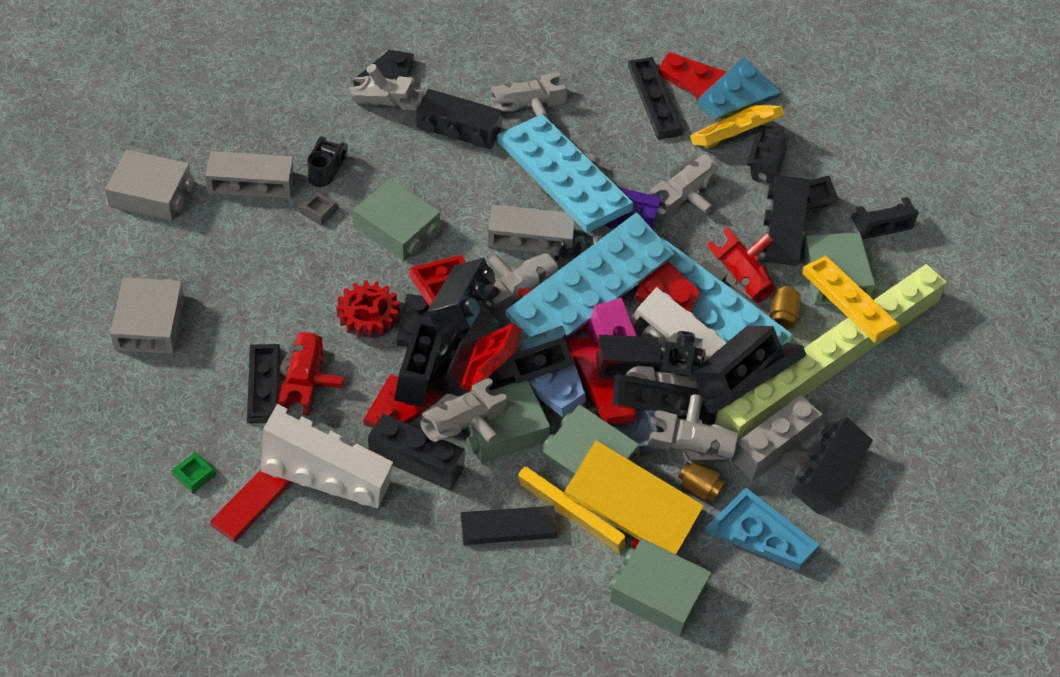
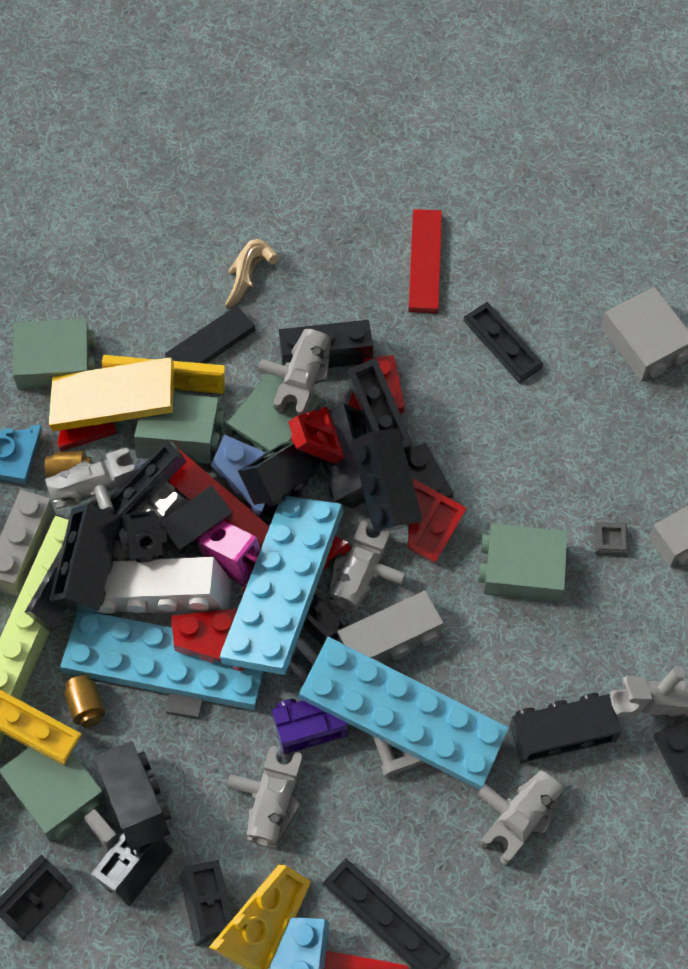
camera: 150 degrees right, 10 degrees up
green tile [171,452,217,494] -> none
white wedge [261,404,393,509] -> none
red piece [279,332,344,416] -> none
black piece [307,136,348,187] -> none
red gear [336,280,400,339] -> none
red piece [708,228,776,303] -> none
none -> light grey tile [85,809,118,850]
none -> tan piece [225,239,279,308]

